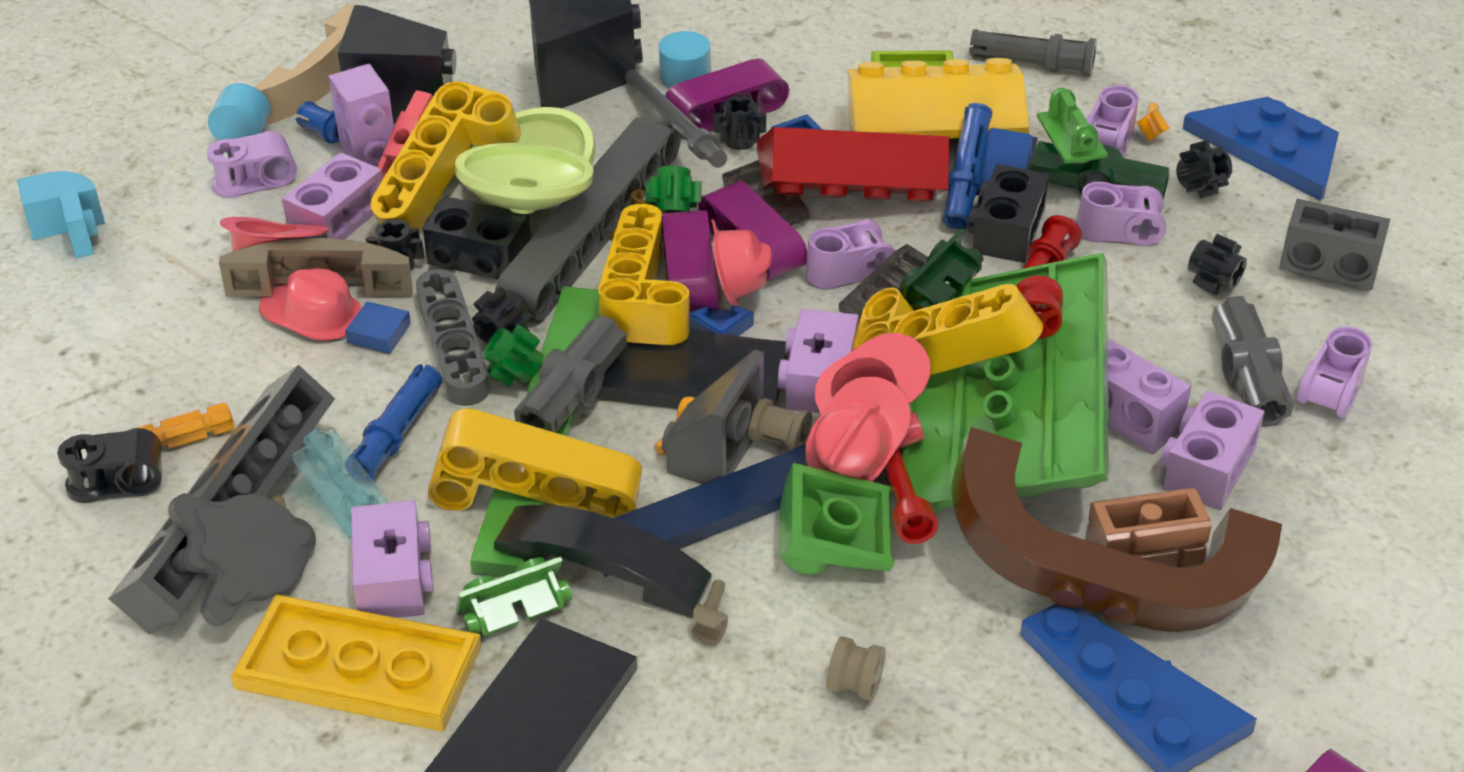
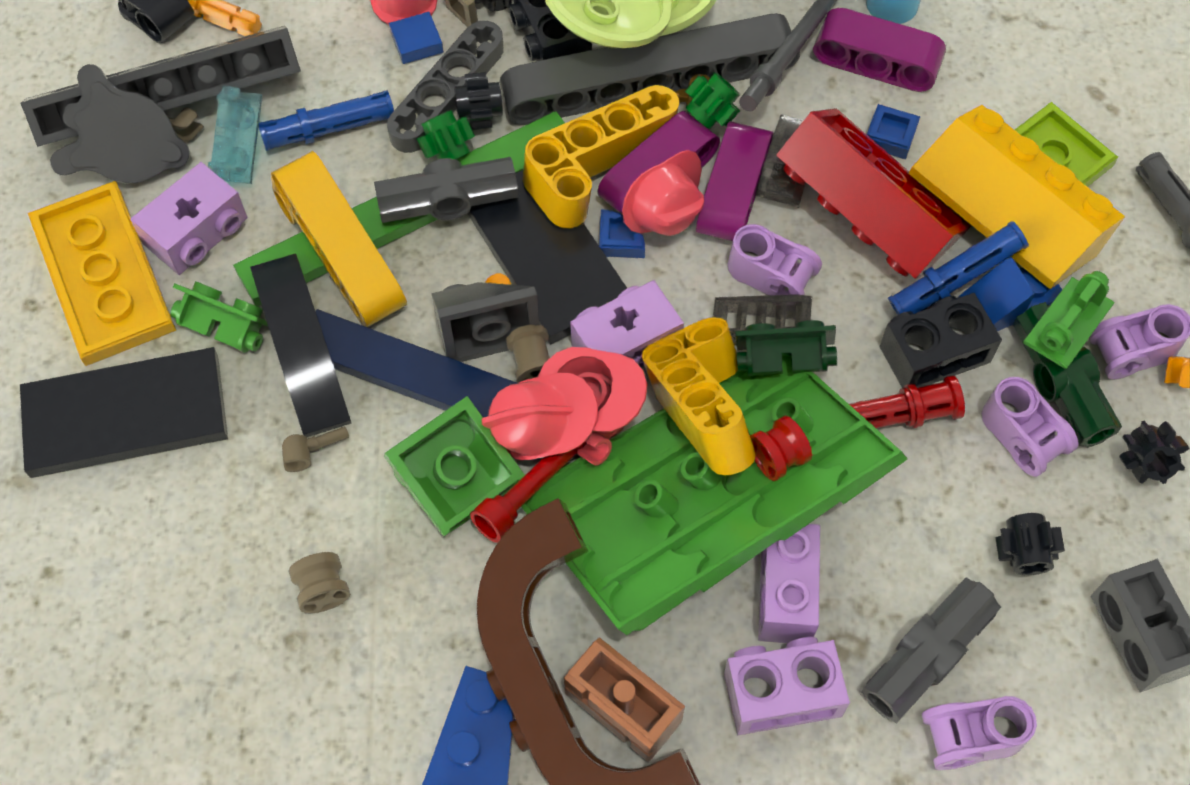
camera: 50 degrees right, 20 degrees up
black gear [713,96,766,150] -> none

